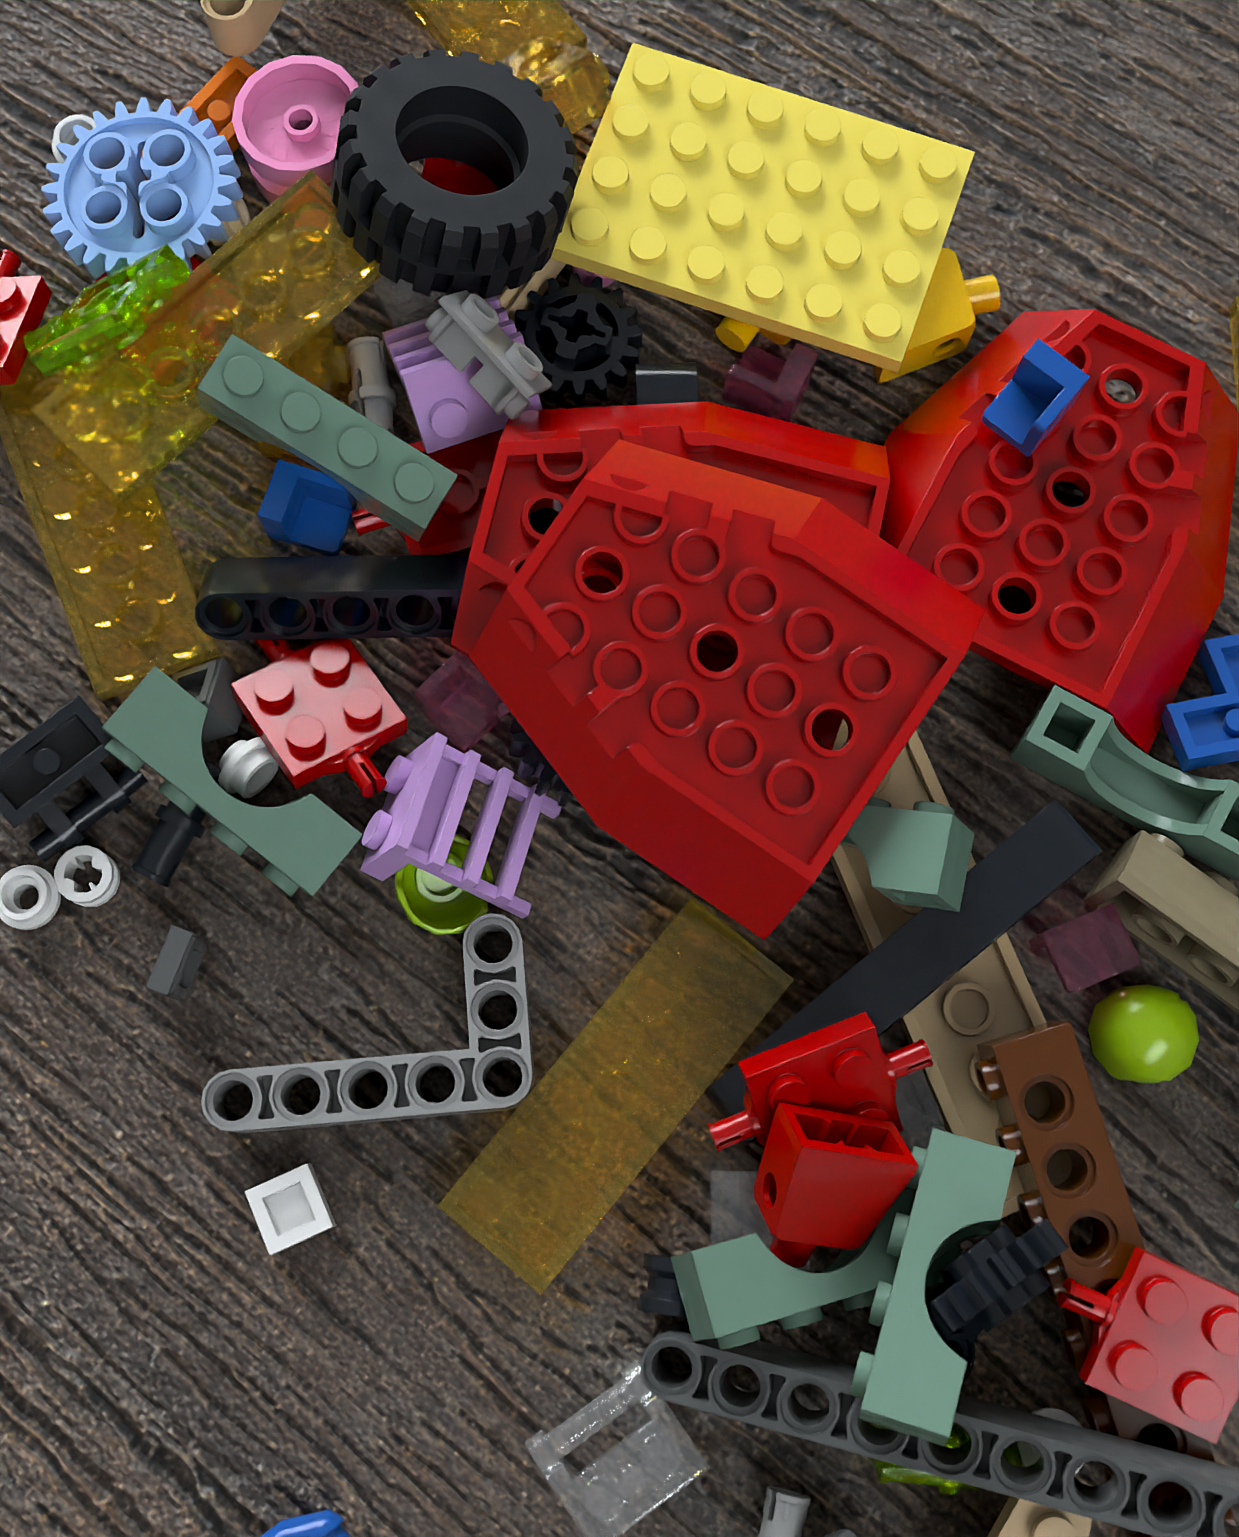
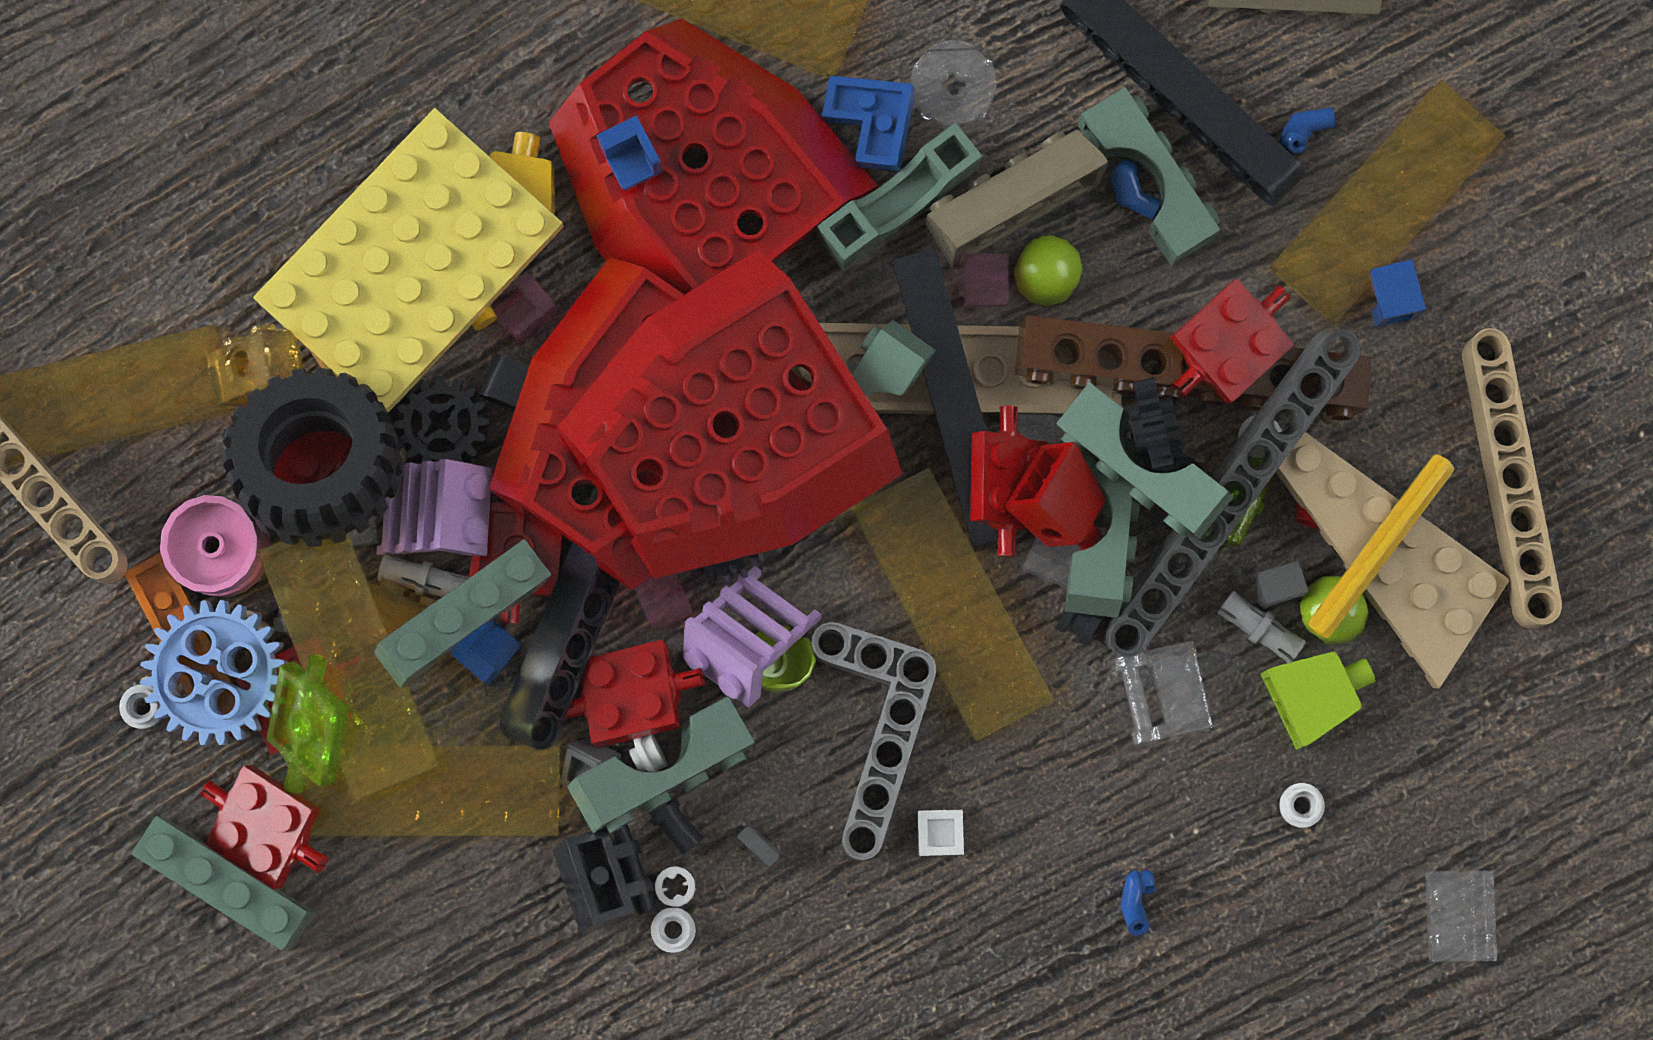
camera: 70 degrees left, 5 degrees up
light grey hinge [424,290,552,420] -> none

